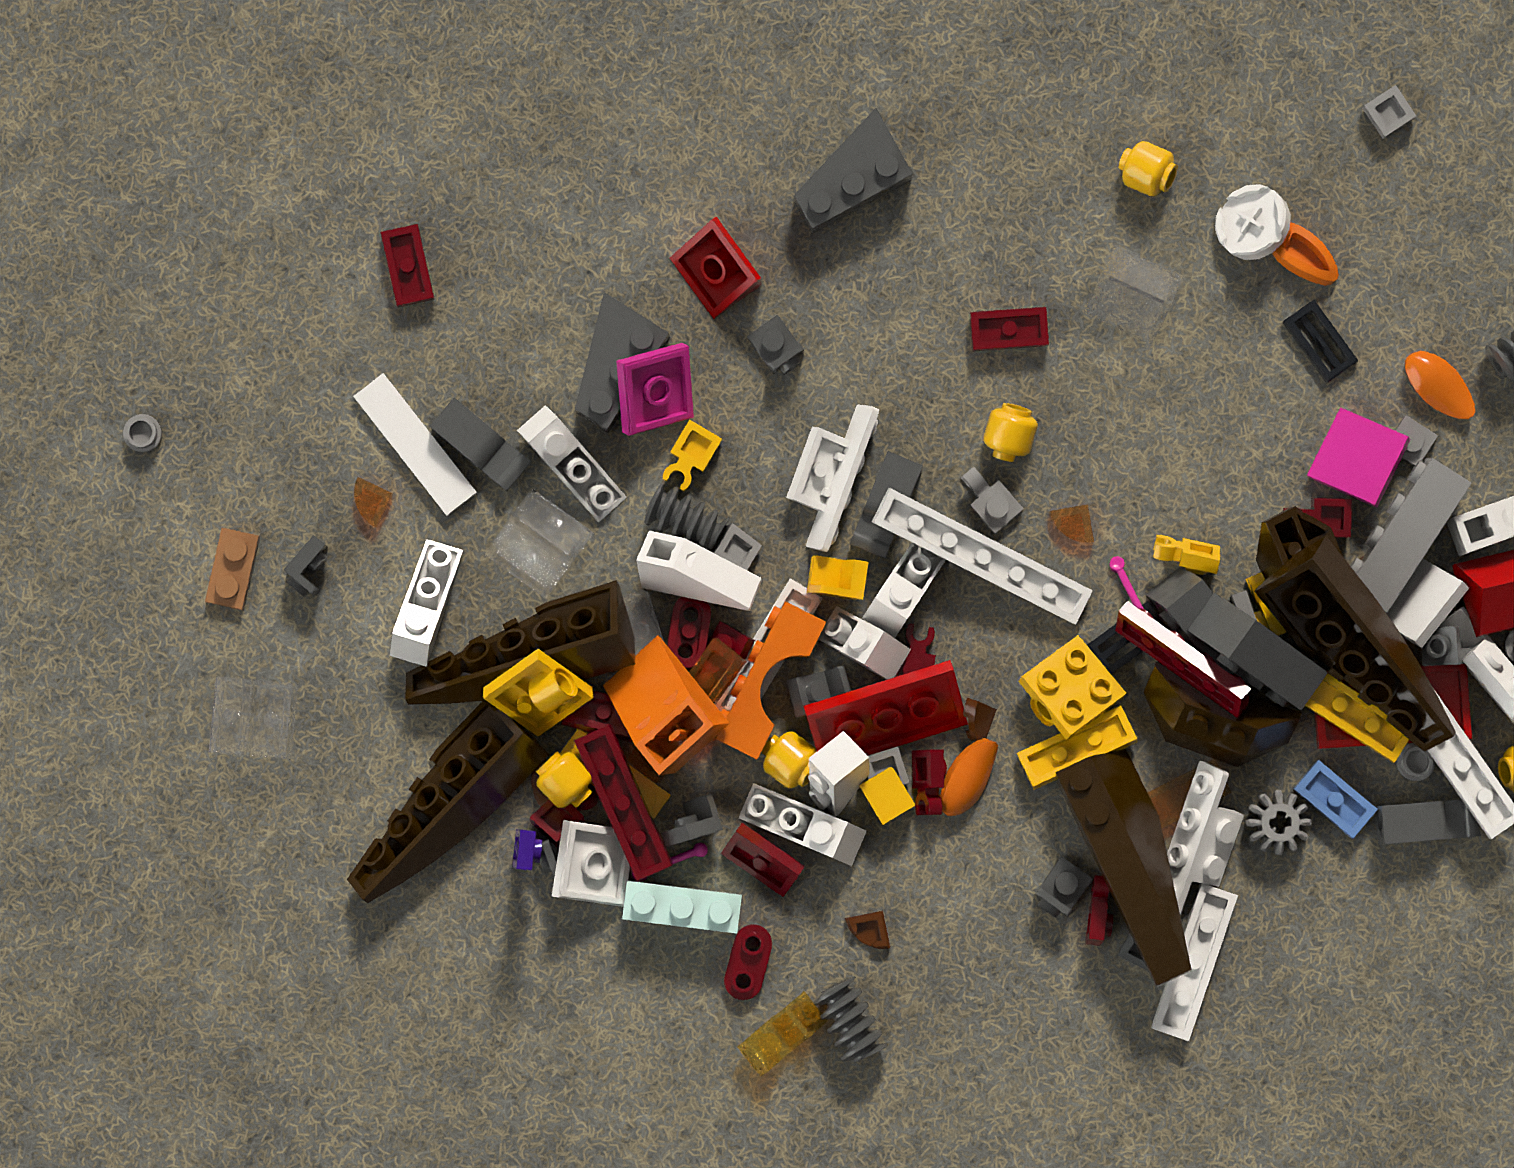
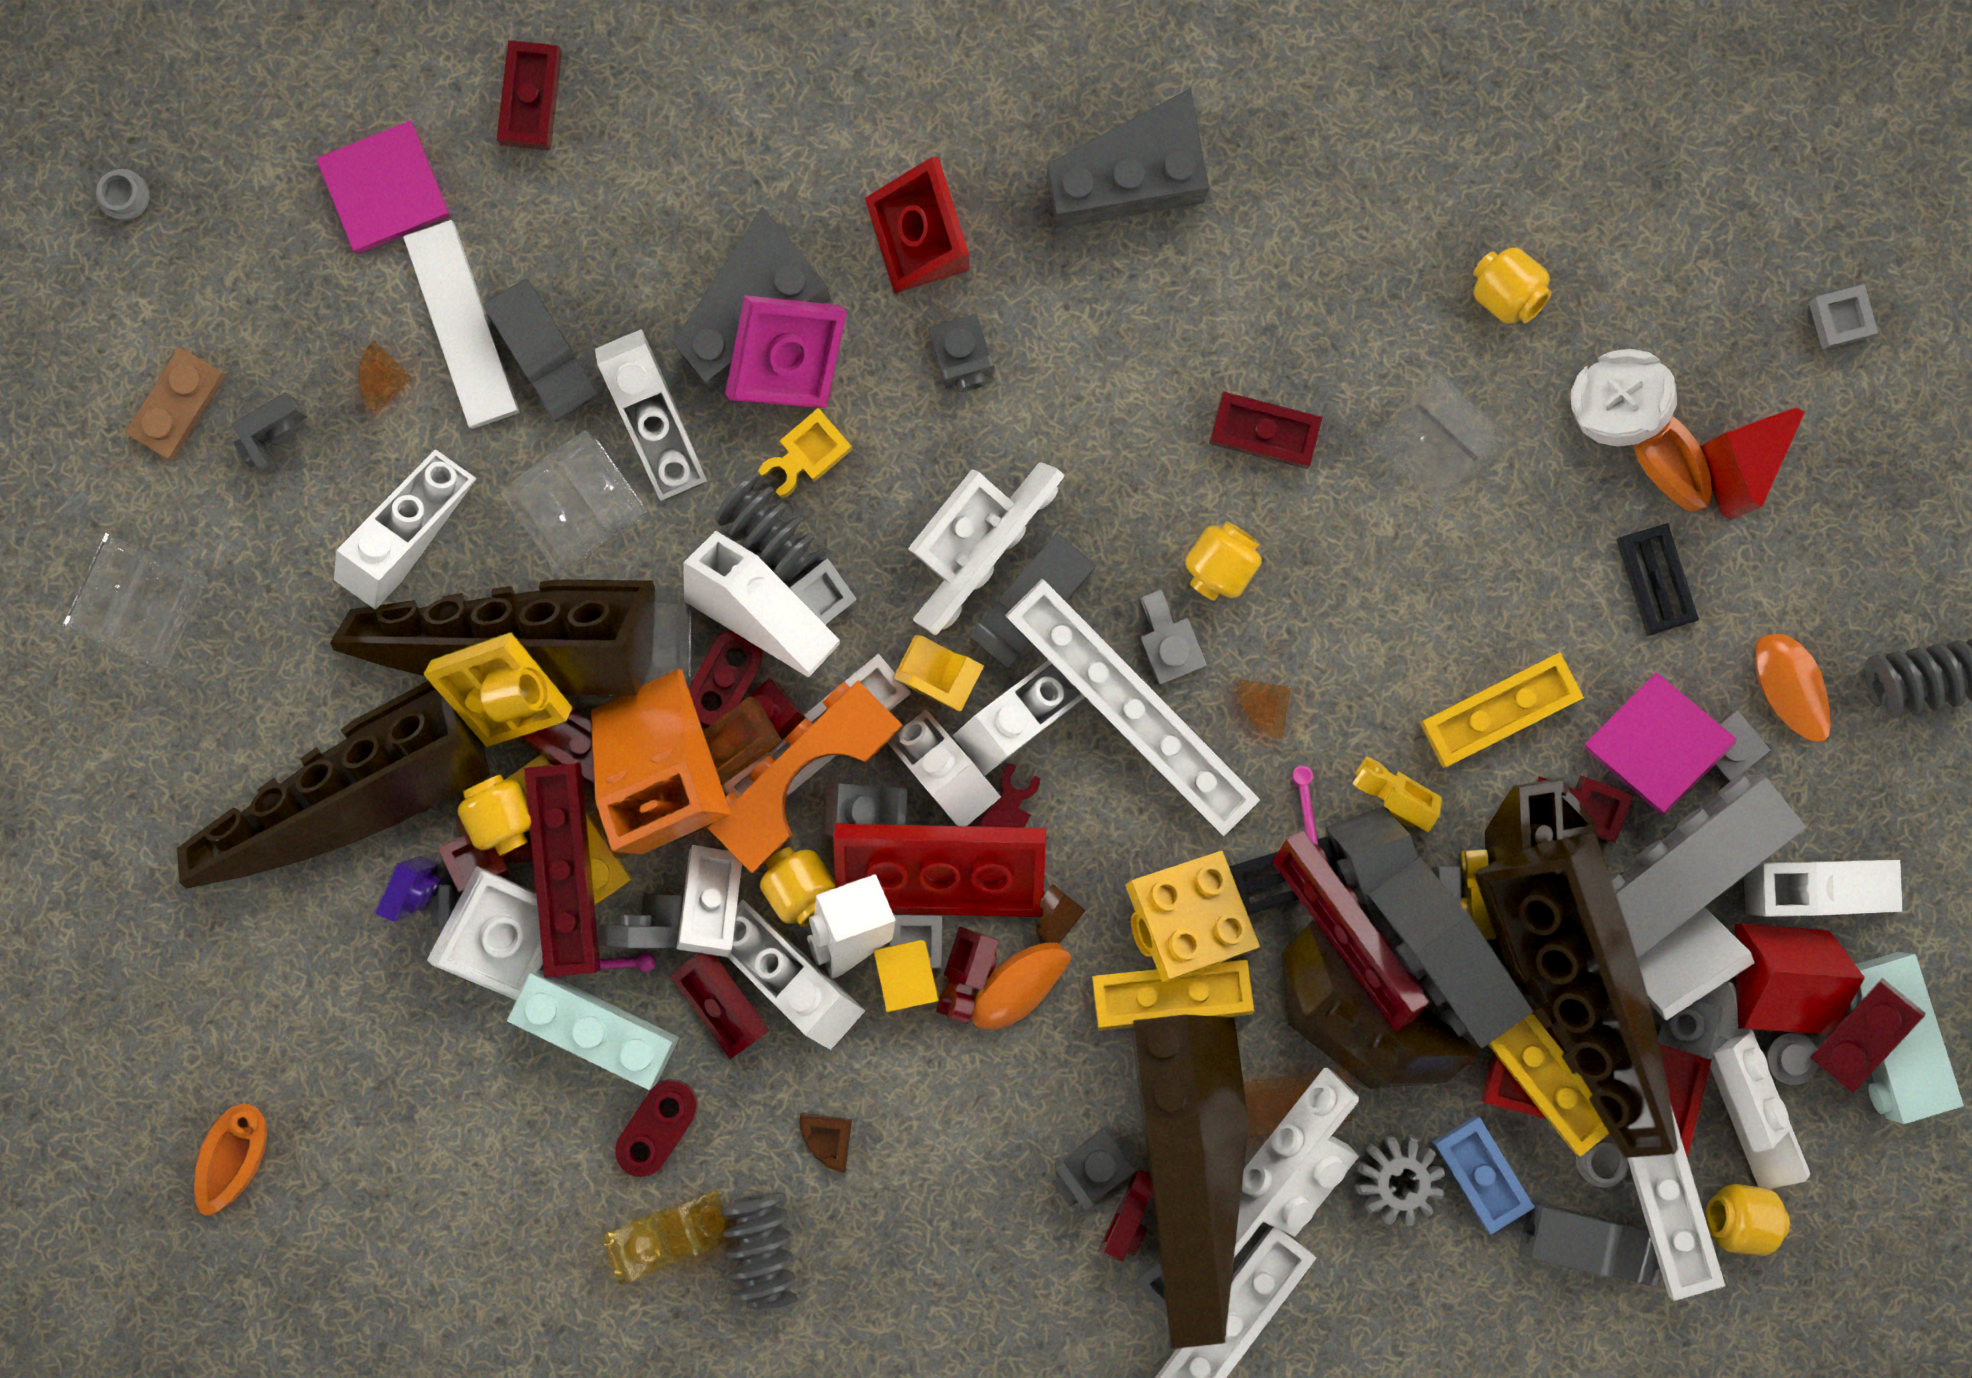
camera: 15 degrees right, 0 degrees up
none -> orange arm [194,1104,267,1216]
none -> dark pink tile [316,120,451,255]
none -> white plate [676,845,742,957]
none -> yellow plate [1419,652,1584,768]
none -> red slope [1700,407,1805,520]

